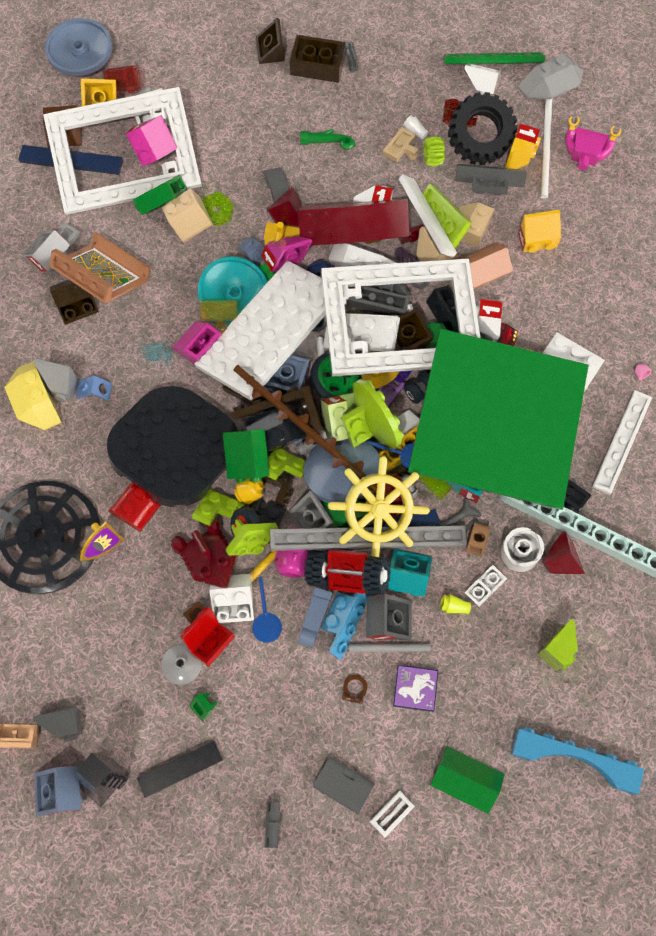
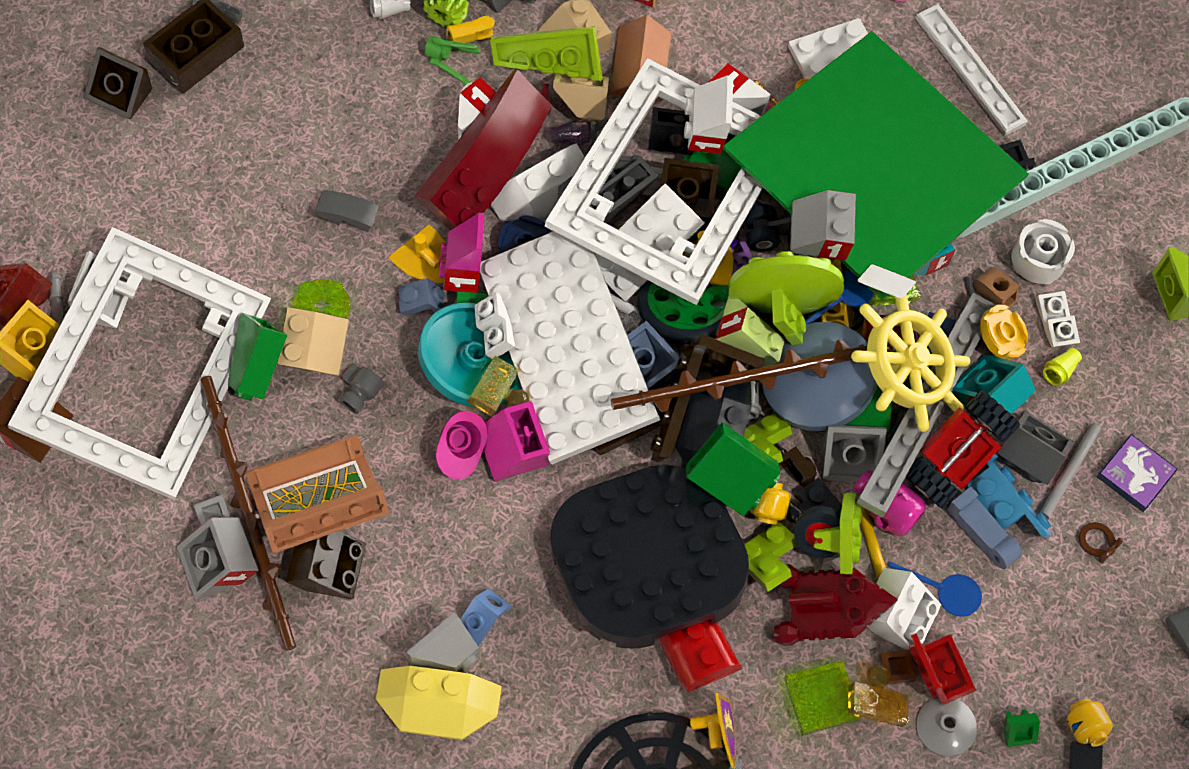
camera: 65 degrees left, 5 degrees down
dark blue tile [18,145,123,175] -> none
slope [126,115,178,166] -> none
clear light blue bracket [142,343,172,367] -> none
dark red slope [267,188,302,227] -> none
green plant [300,129,355,150] -> none
tan plate [383,127,418,162] -> none
white tile [399,174,457,257] -> none
dark grey piece [440,498,481,526] -> none
dark red slope [541,531,585,574] -> none
none -> reddish brown plant [200,376,297,651]
none -> dark grey piece [339,363,384,414]
none -> bright green plant [425,36,481,85]
none -> dark pink piece [435,411,488,480]
none -> yellow bar [446,16,495,43]
none -> white slope [475,292,515,359]
none -> white slope [684,75,733,154]
none -> clear neon green plate [784,660,862,736]
none -> light grey slope [790,190,856,261]
none -> clear yellow plate [848,664,908,727]
none -> white sticker [858,265,916,299]
none -> yellow tile [980,305,1028,360]
none -> yellow head [1066,699,1113,747]

